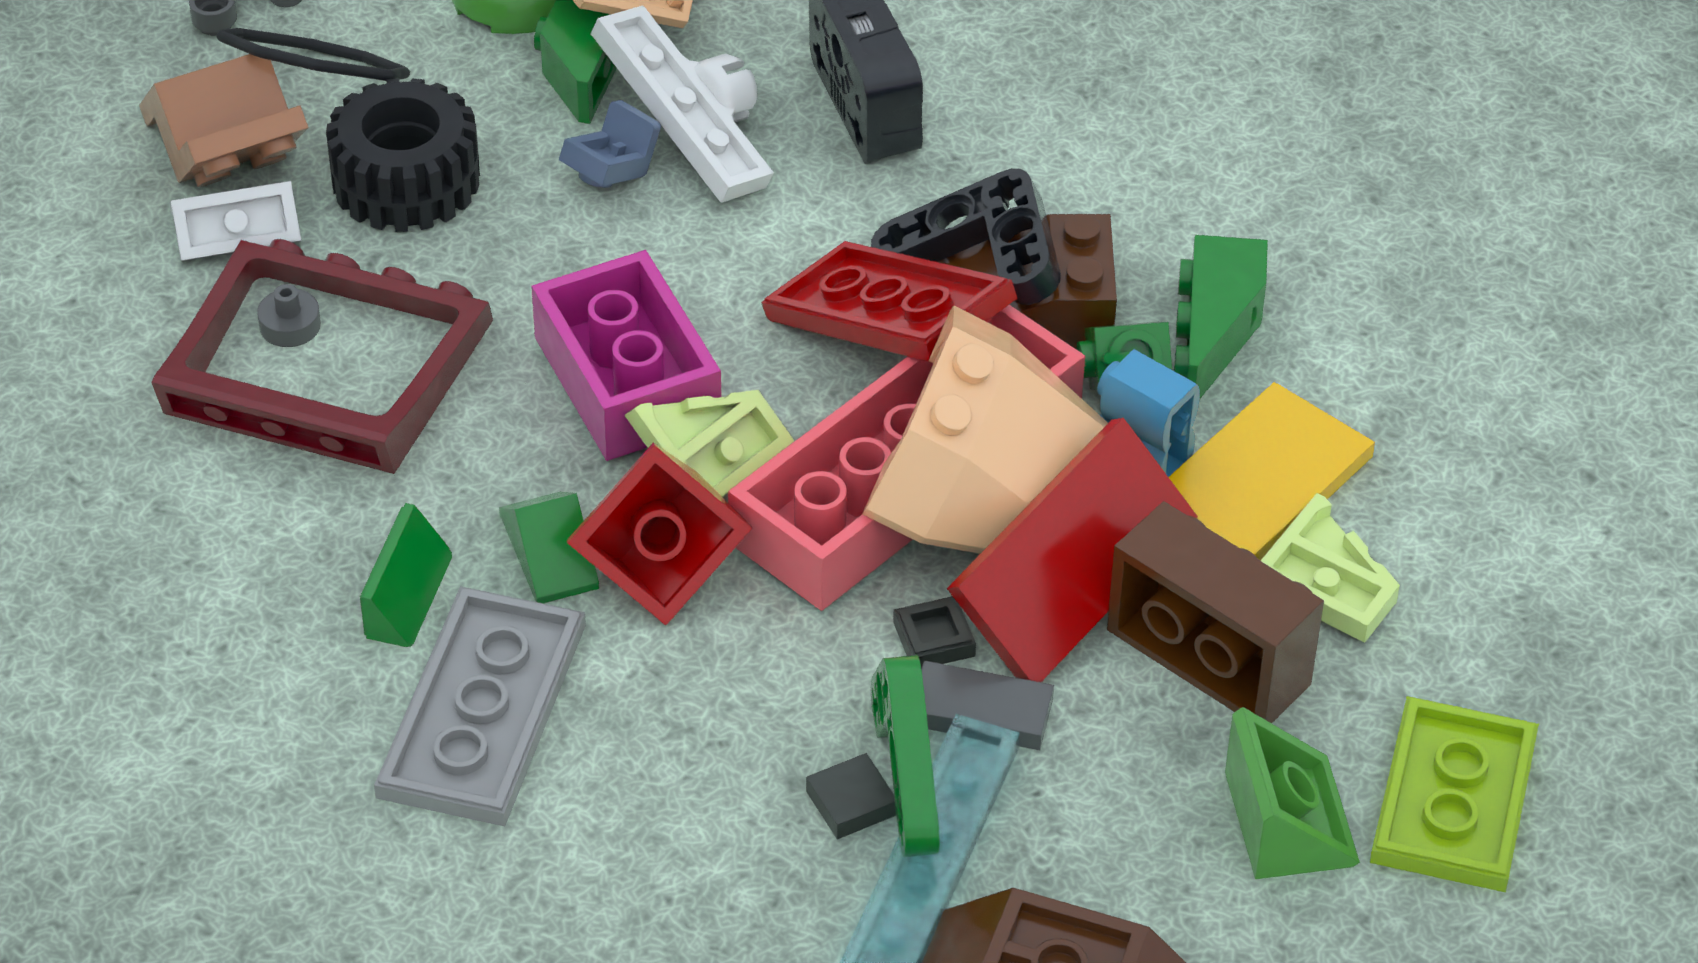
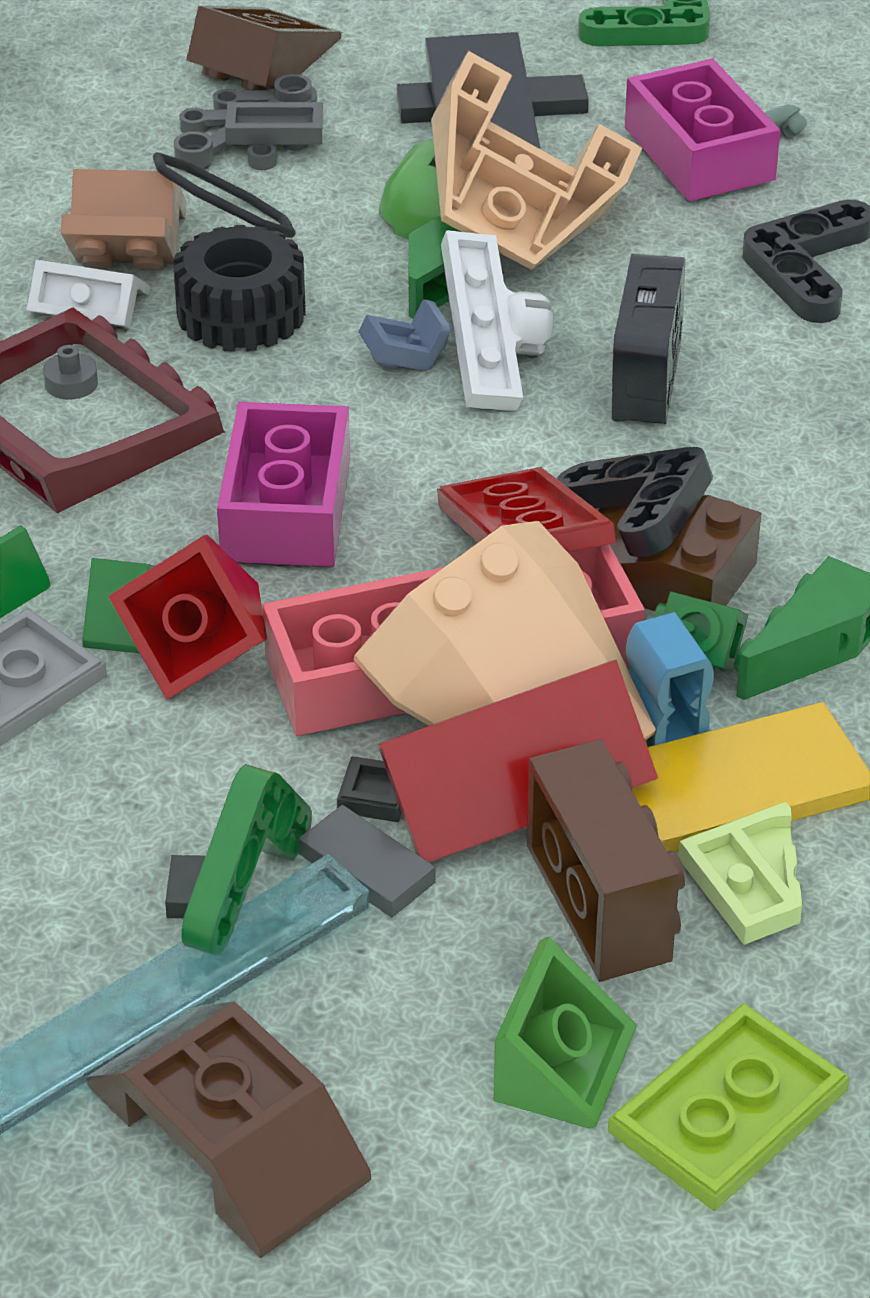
camera: 30 degrees right, 5 degrees down
yellowish green wing [624,390,794,497] -> none

